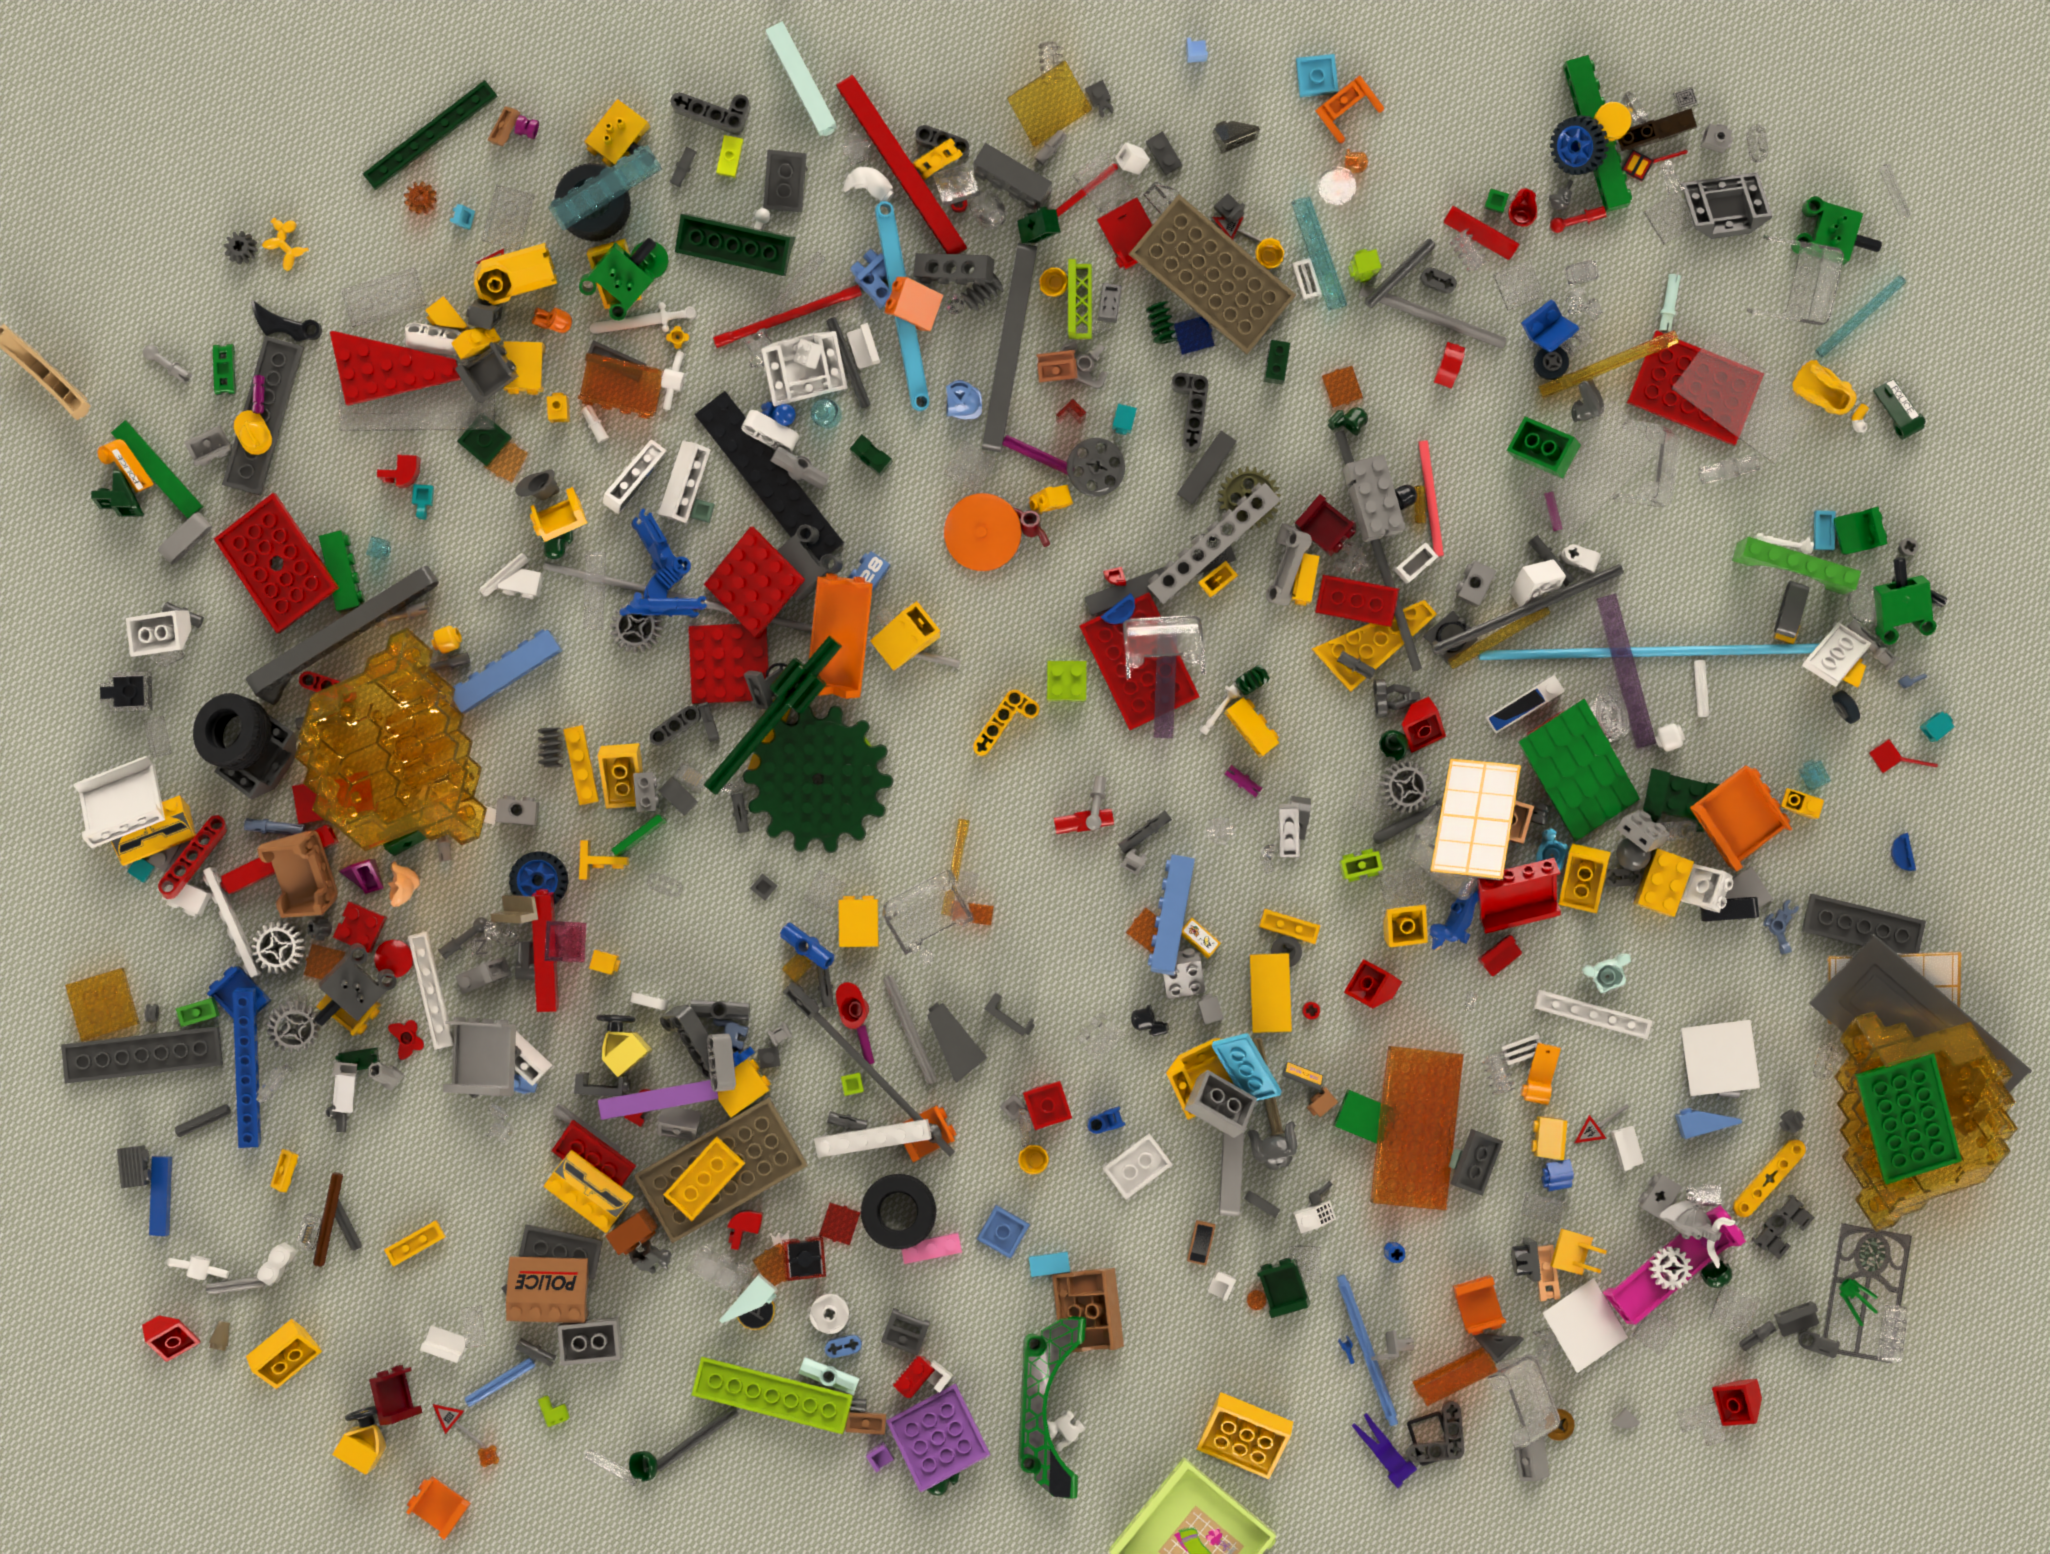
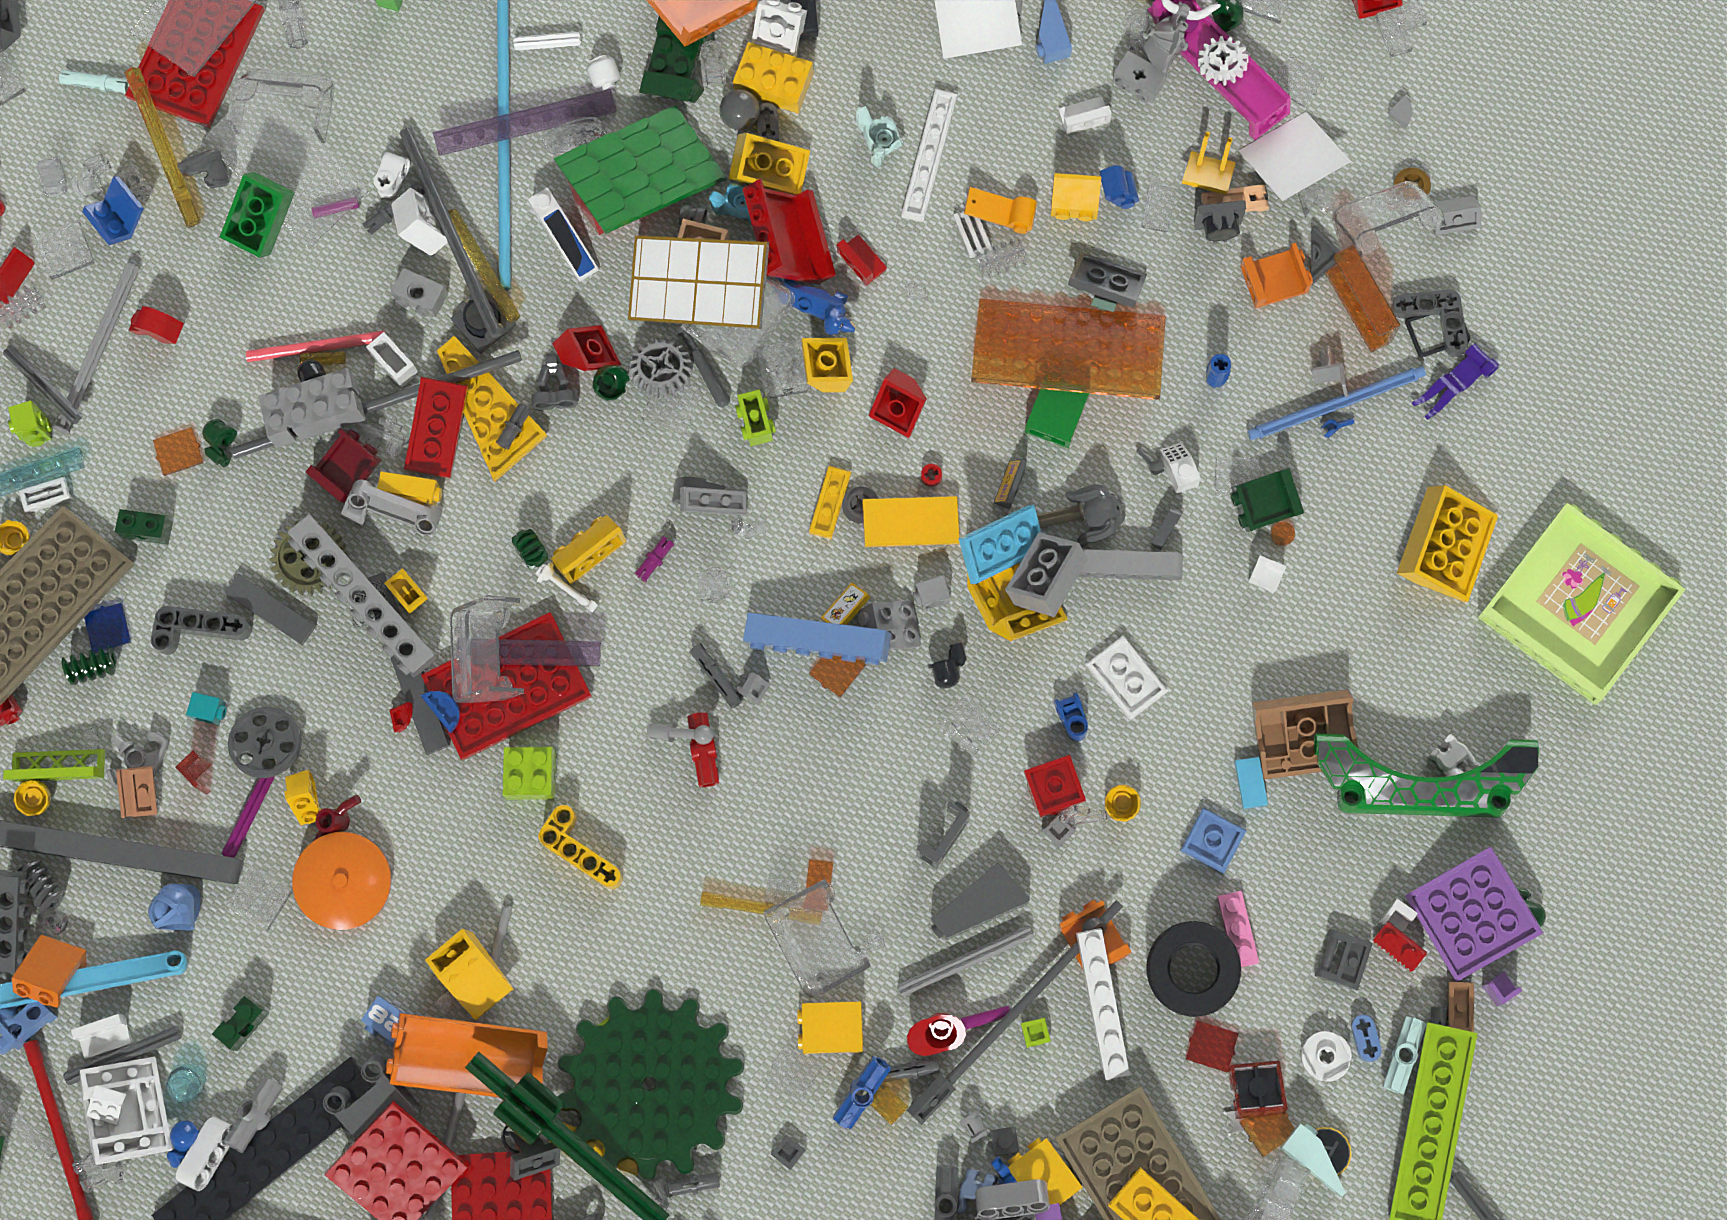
camera: 80 degrees left, 10 degrees down
red brick [727,1210,764,1250] -> none
dark grey pin [827,1111,868,1130] -> none
dark grey plate [1097,283,1122,323] -> none
slope [1187,1220,1216,1265] -> none
medium nougat brick [1306,1086,1338,1117] -> none
dark grey beam [1420,267,1457,294] -> none
black wheel [1534,347,1569,380] -> none
piece [1574,1104,1629,1143] -> none
light grey piece [1616,810,1670,853] -> none

